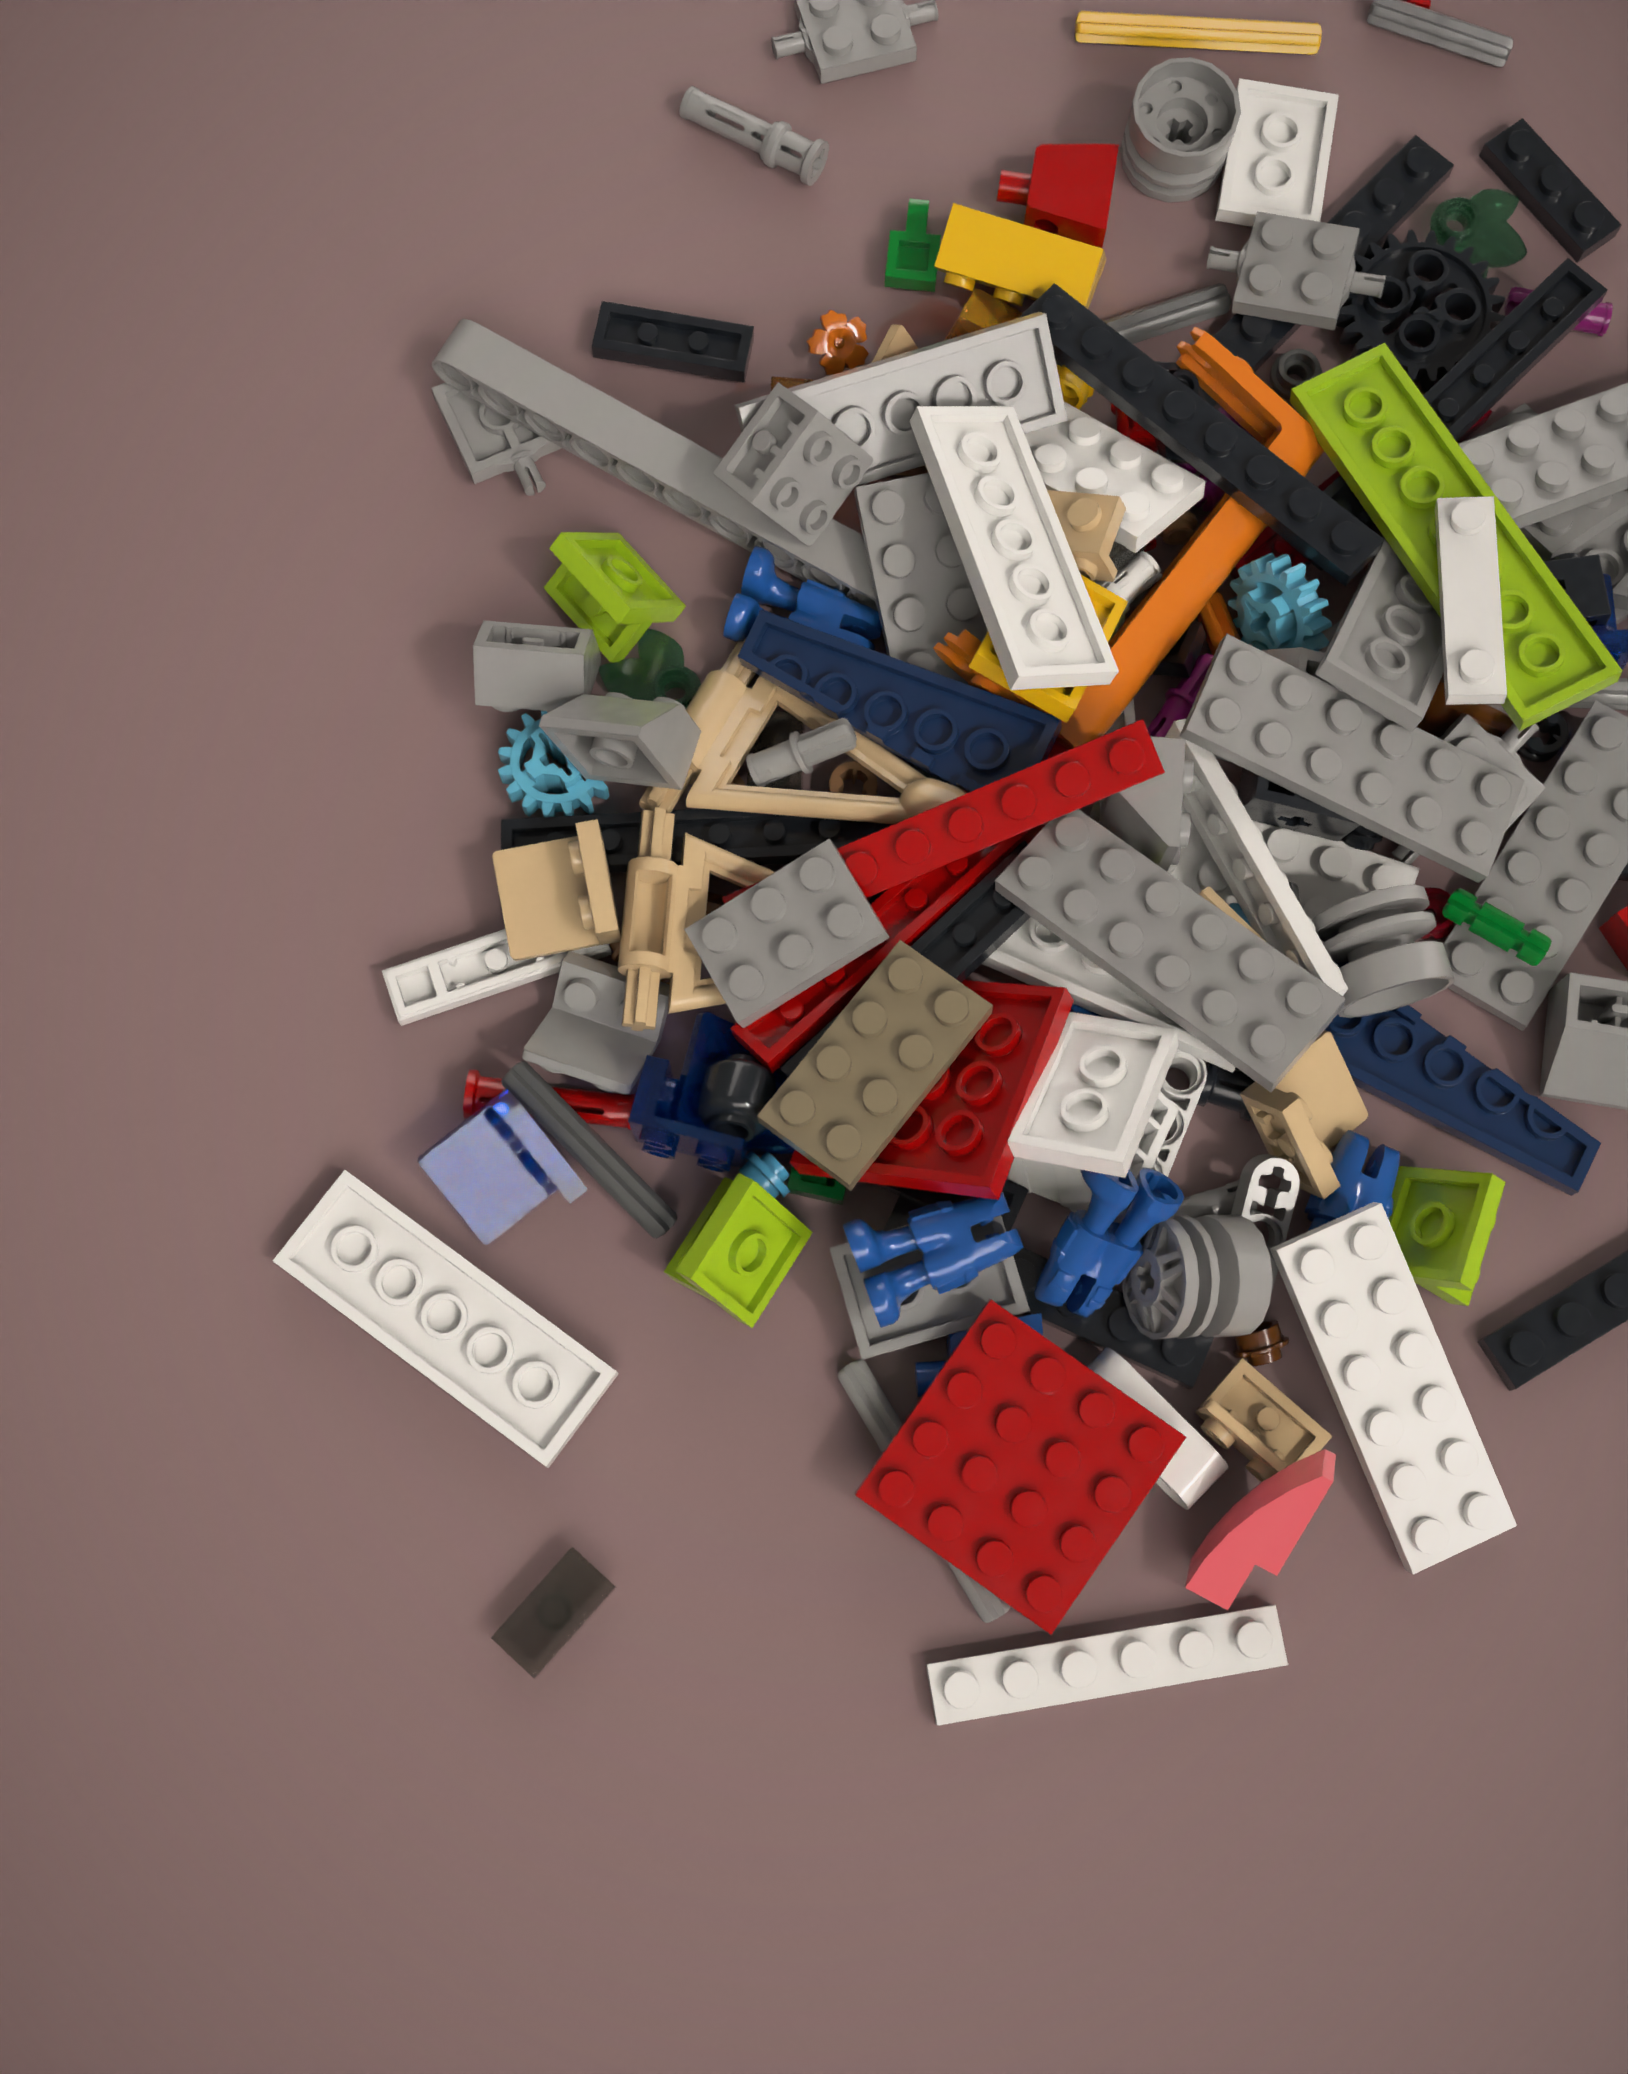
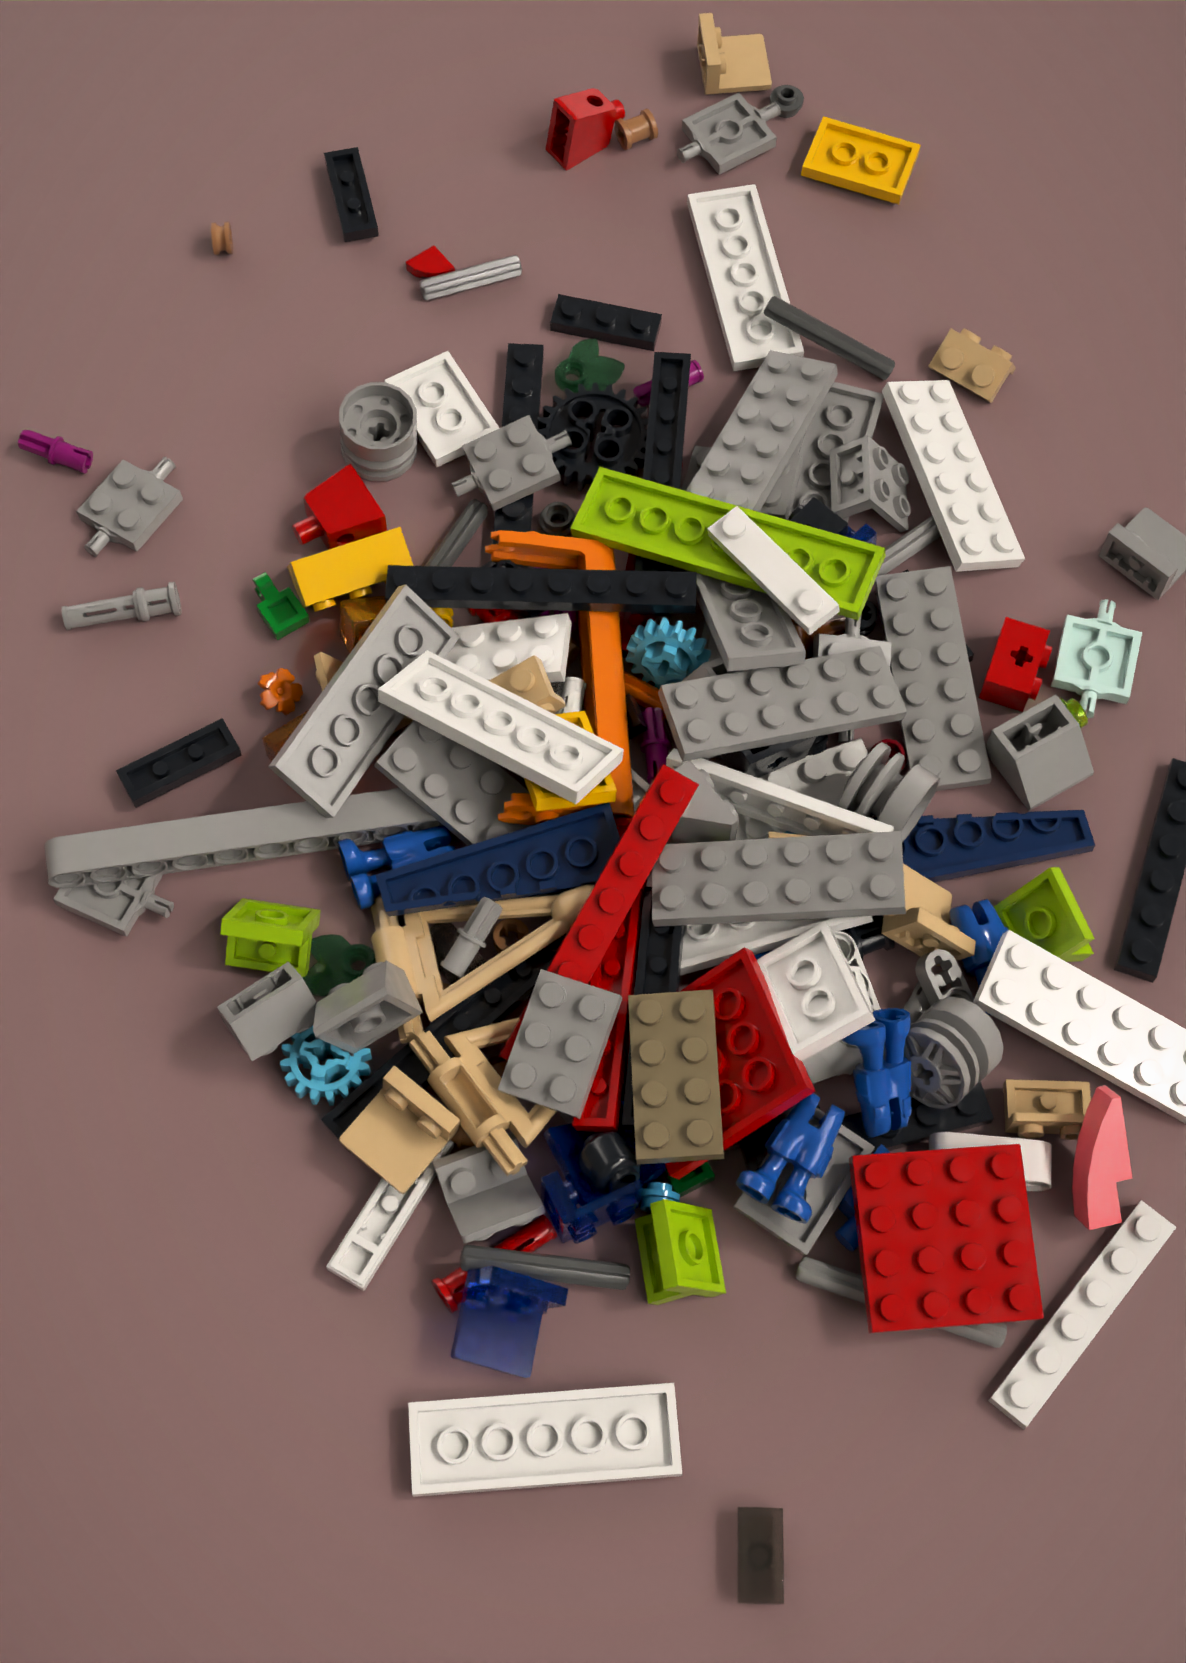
camera: 40 degrees left, 10 degrees down
light grey bracket [712,382,873,546] -> none
yellow axle [1075,11,1322,55] -> none
reddish brown plate [1233,1320,1289,1366] -> none
green axle [1442,888,1552,966] -> none

